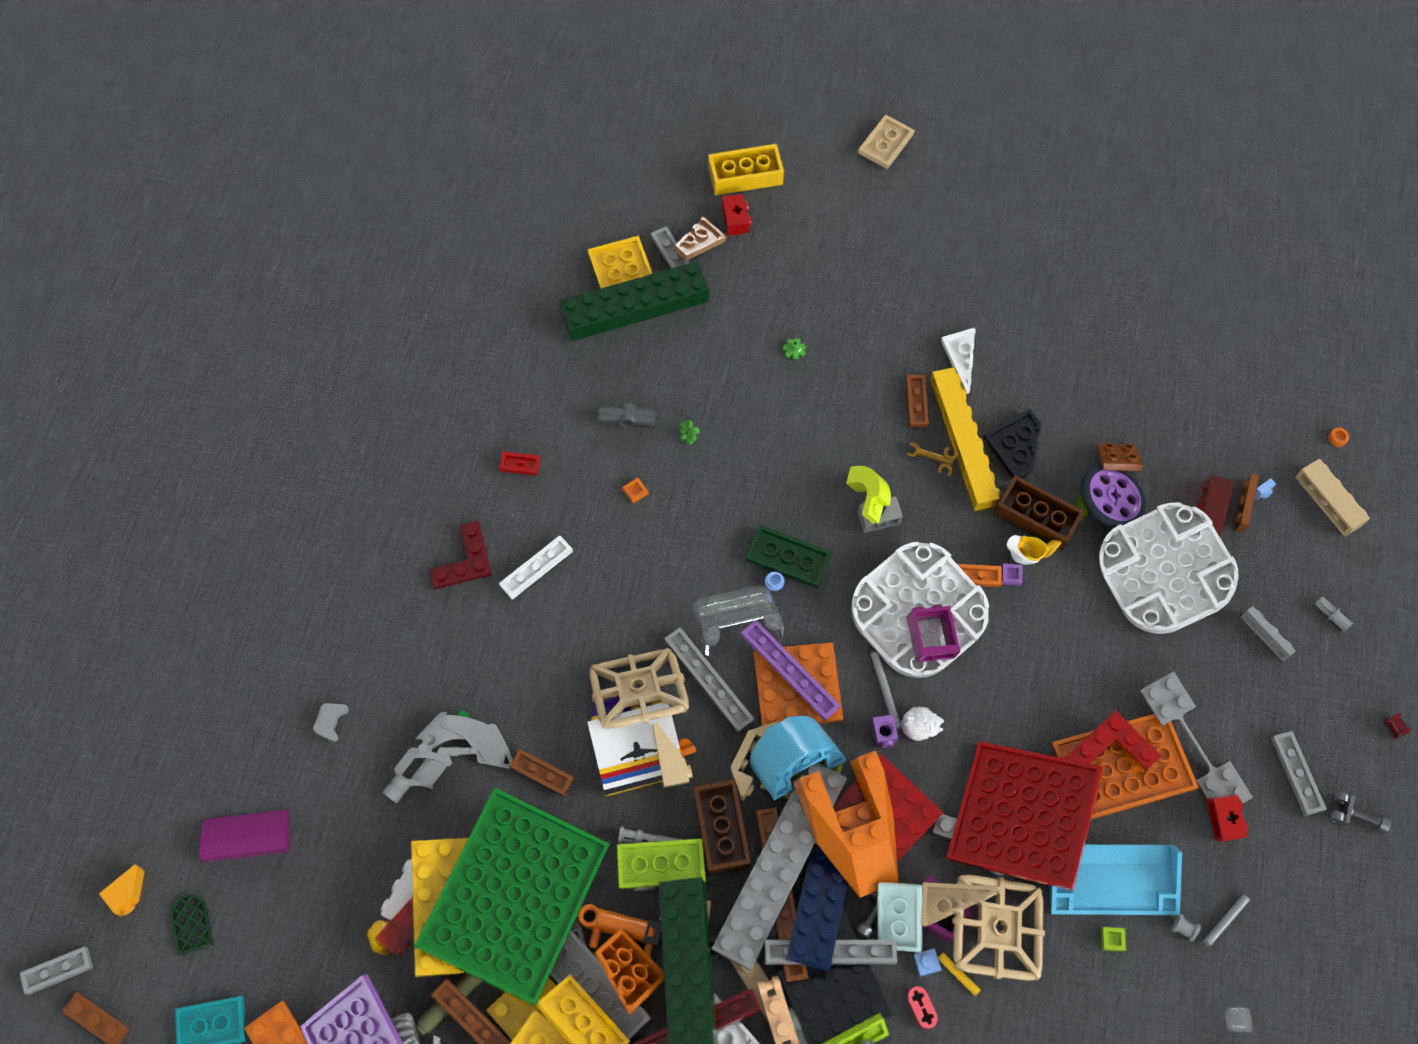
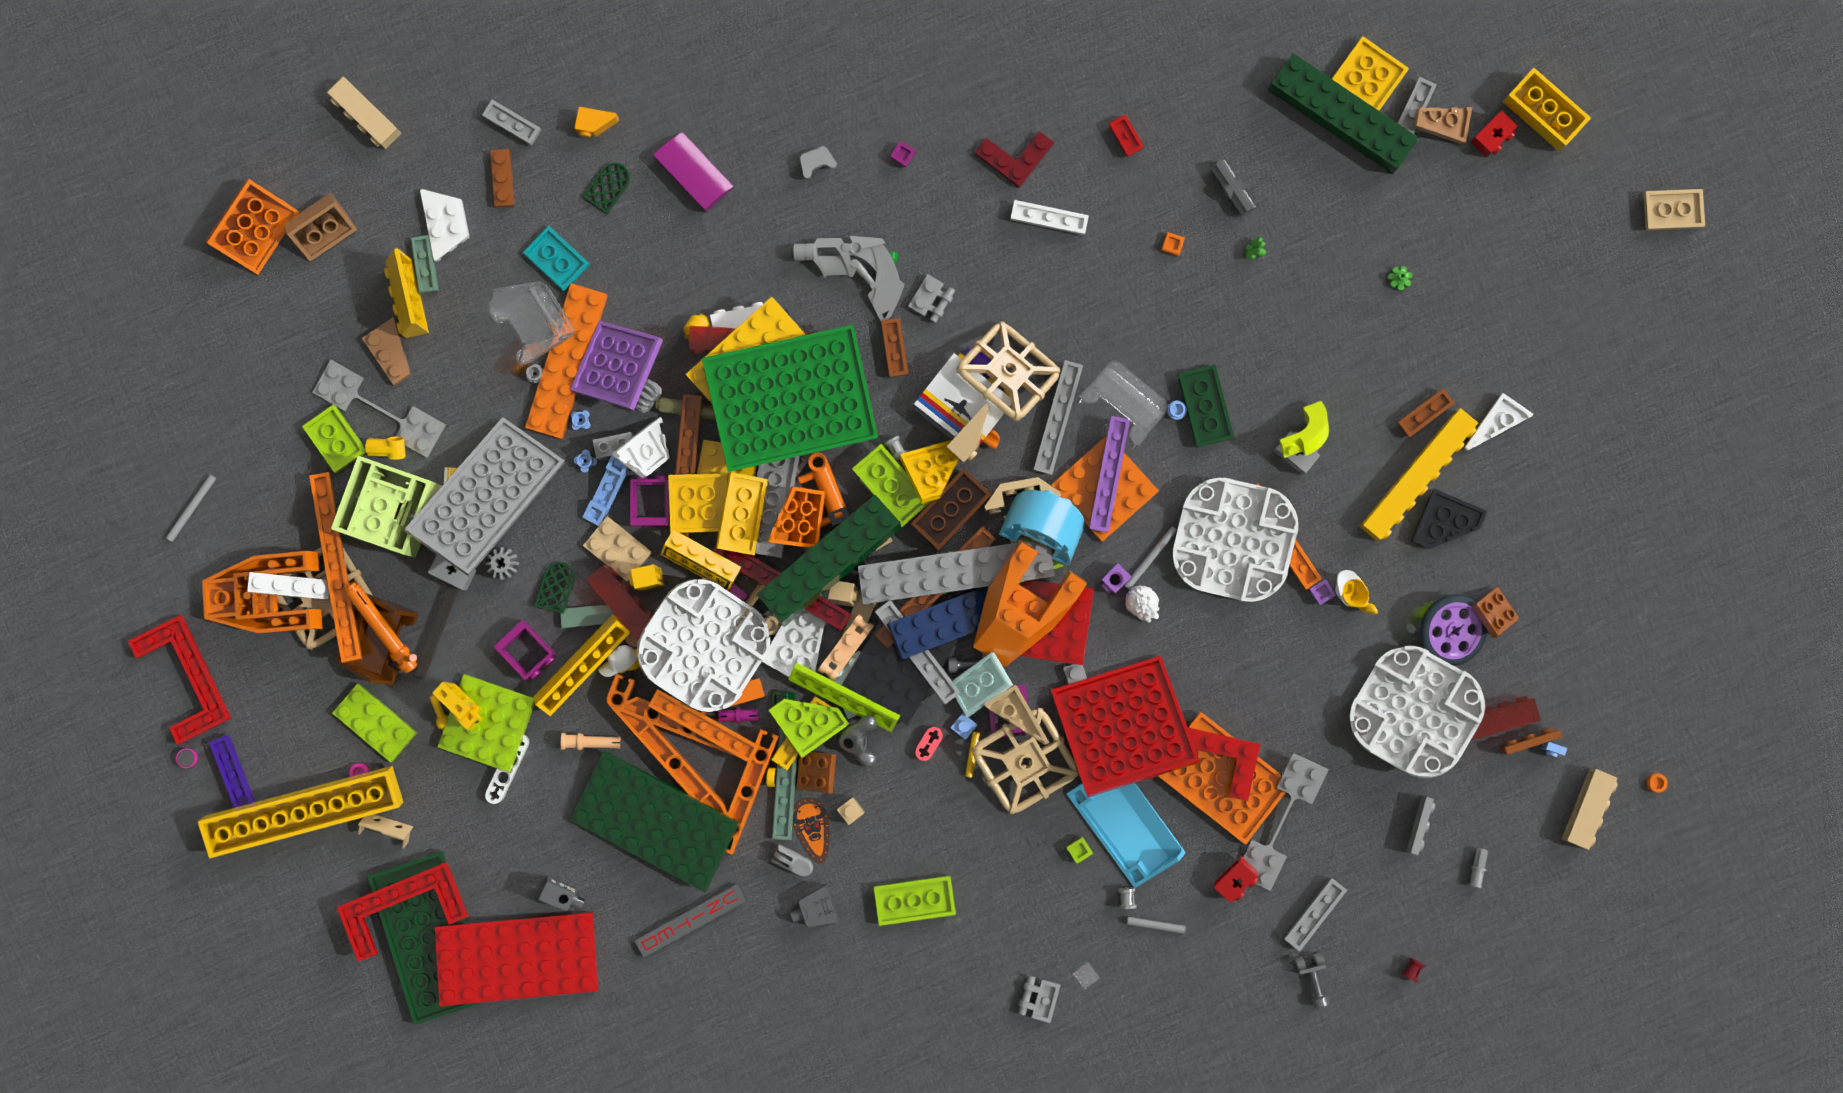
camera: 55 degrees right, 20 degrees up
magenta window [906,605,961,662] -> none
pearl gold bar [907,442,959,476] -> none
reddish brown brick [993,475,1085,551] -> none
none -> tan brick [828,581,860,607]
none -> magenta plate [890,141,916,168]
none -> yellow plate [900,440,960,504]
none -> light grey plate [908,274,955,323]

